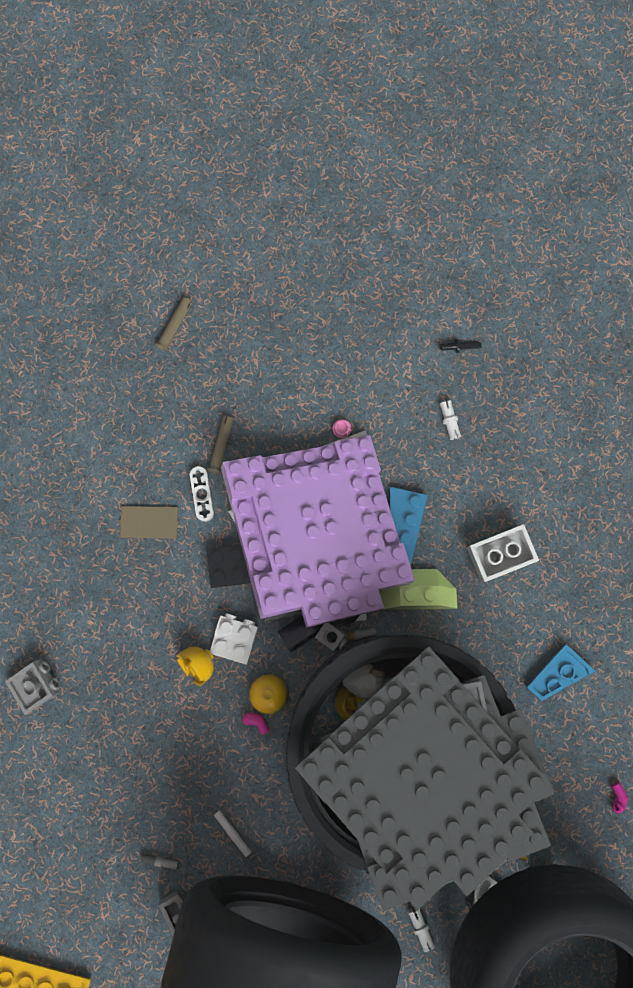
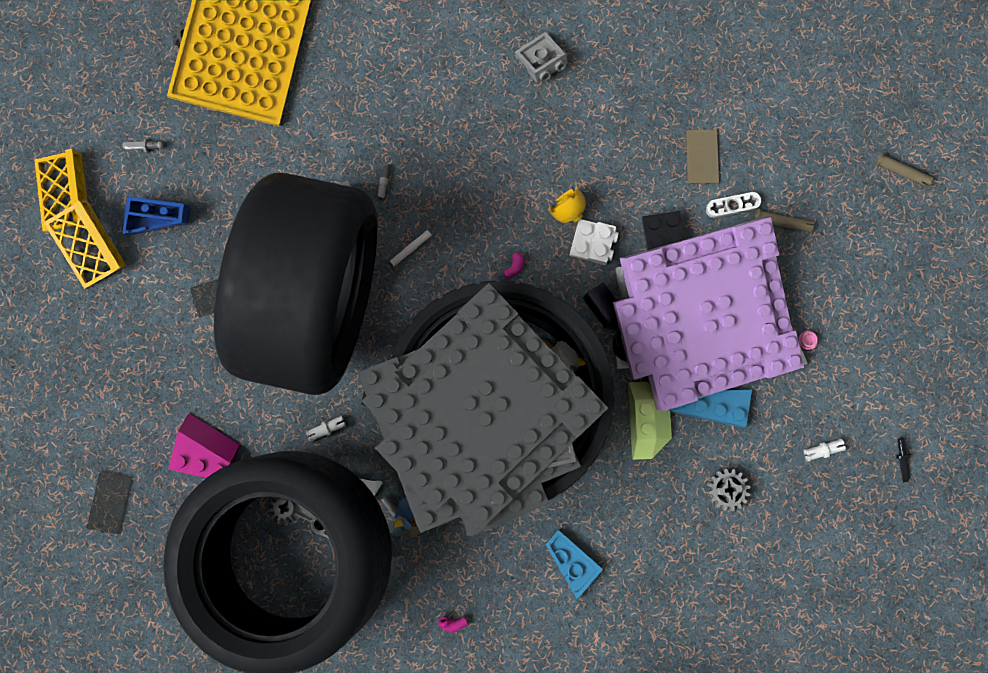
camera: 90 degrees right, 0 degrees up
yellow cylinder [249,674,288,714] -> none
light grey brick [315,622,349,651] -> none
white brick [467,524,539,583] -> none
none -> light grey gear [707,469,751,511]

